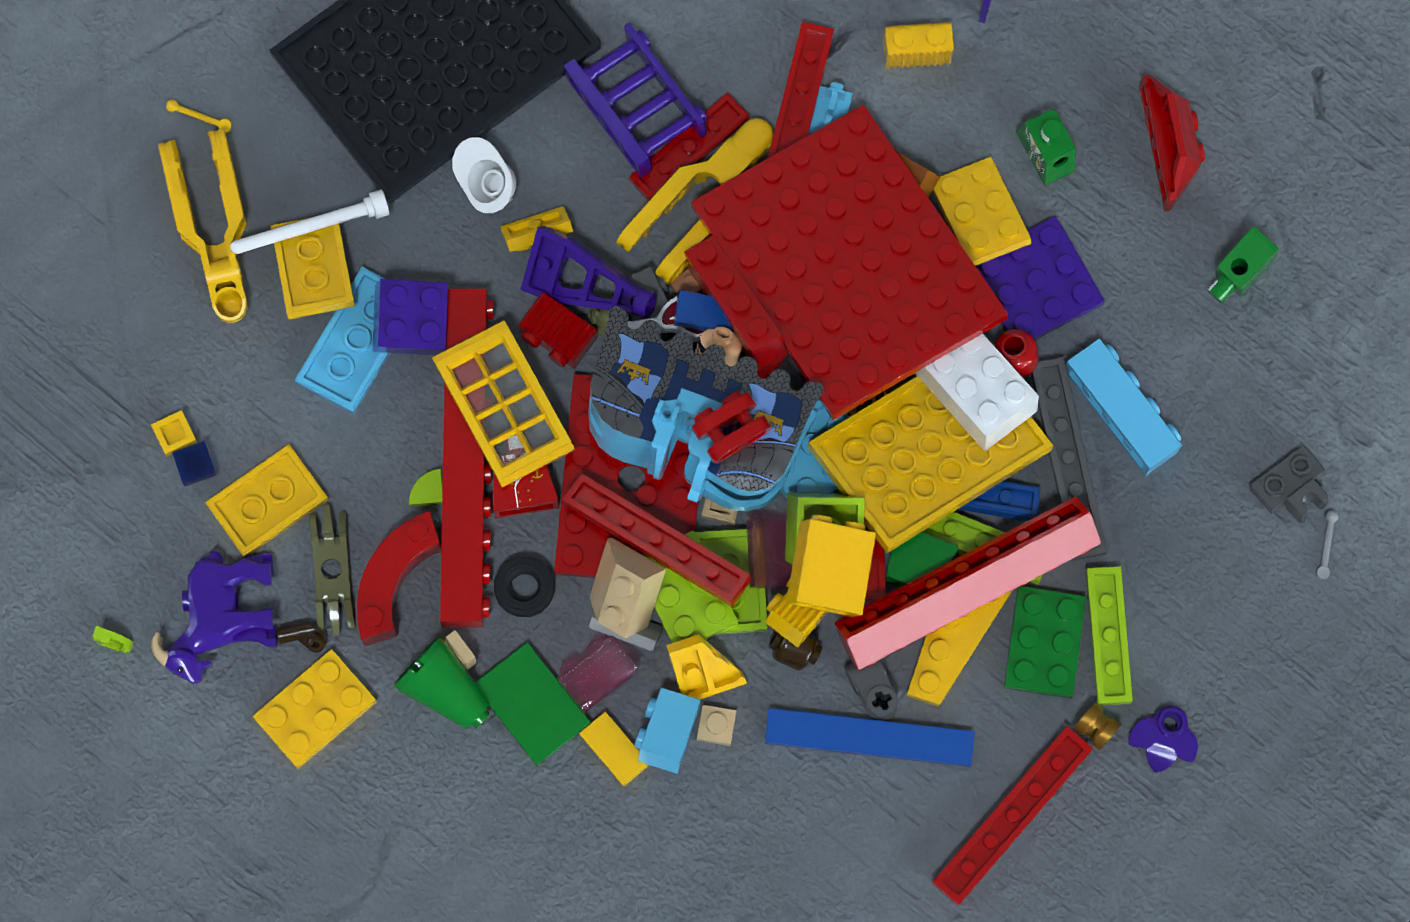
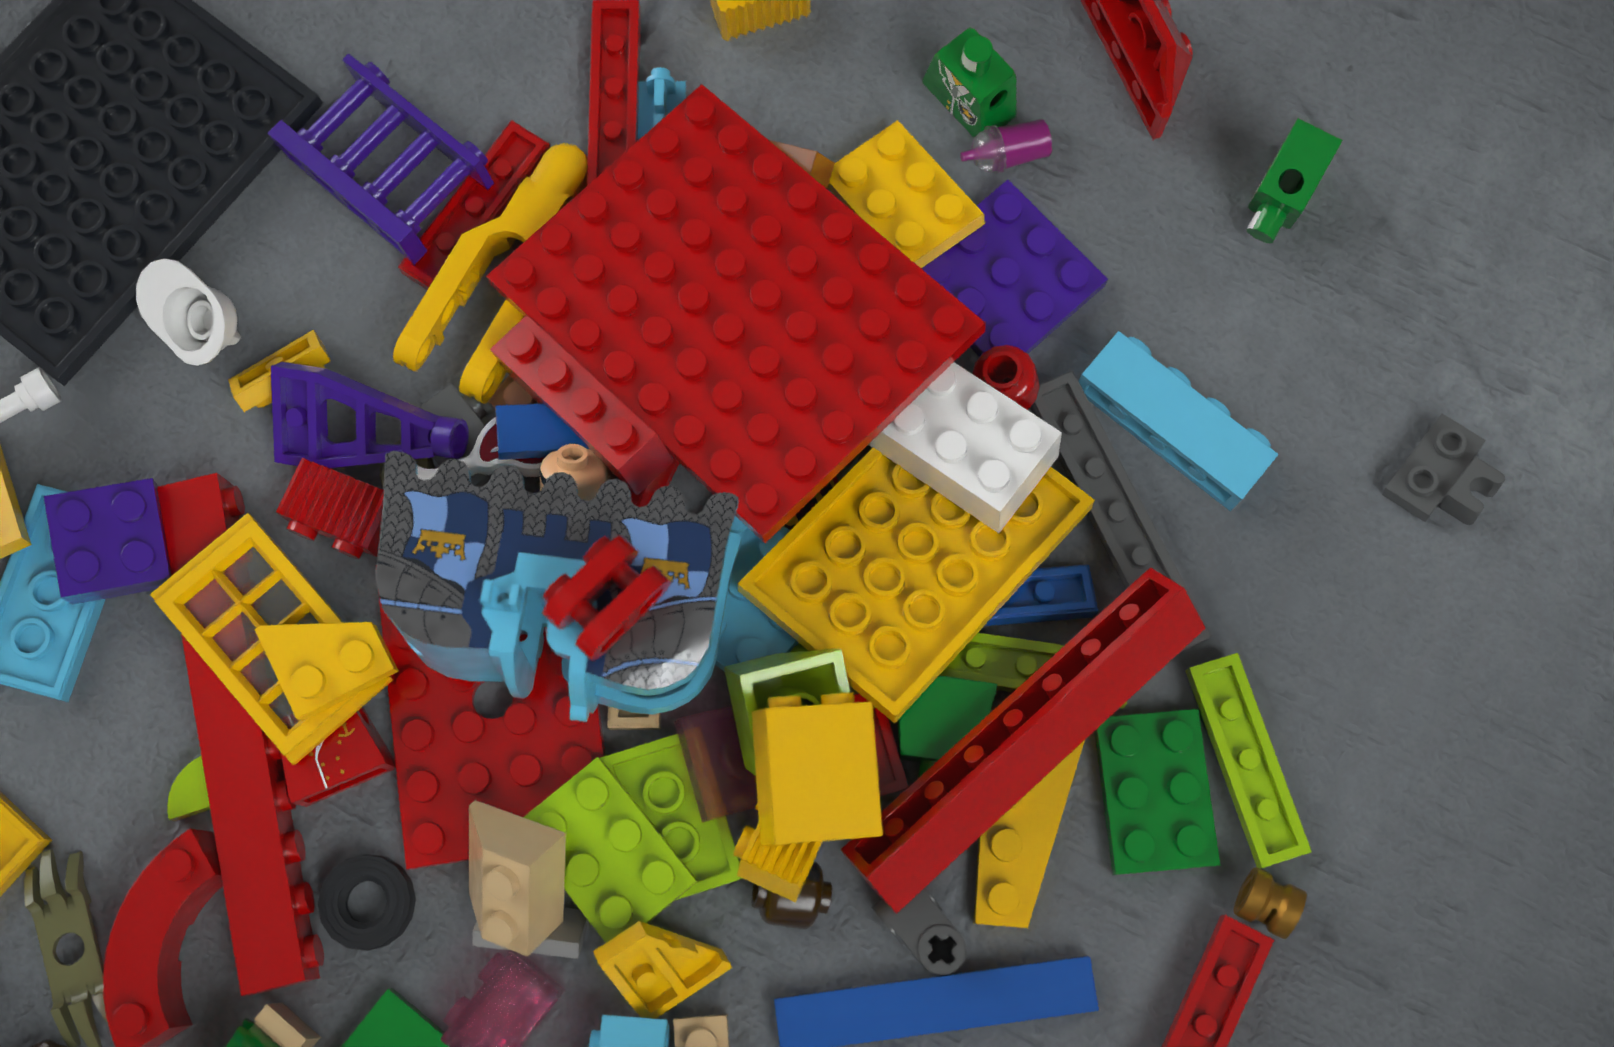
camera: 10 degrees left, 0 degrees up
red plate [562,473,752,607] -> none
dark purple plate [1128,706,1198,773] -> none
light grey hinge [1316,510,1339,580] -> none
none -> yellow wing [254,622,398,721]
none -> magenta piece [960,119,1052,174]

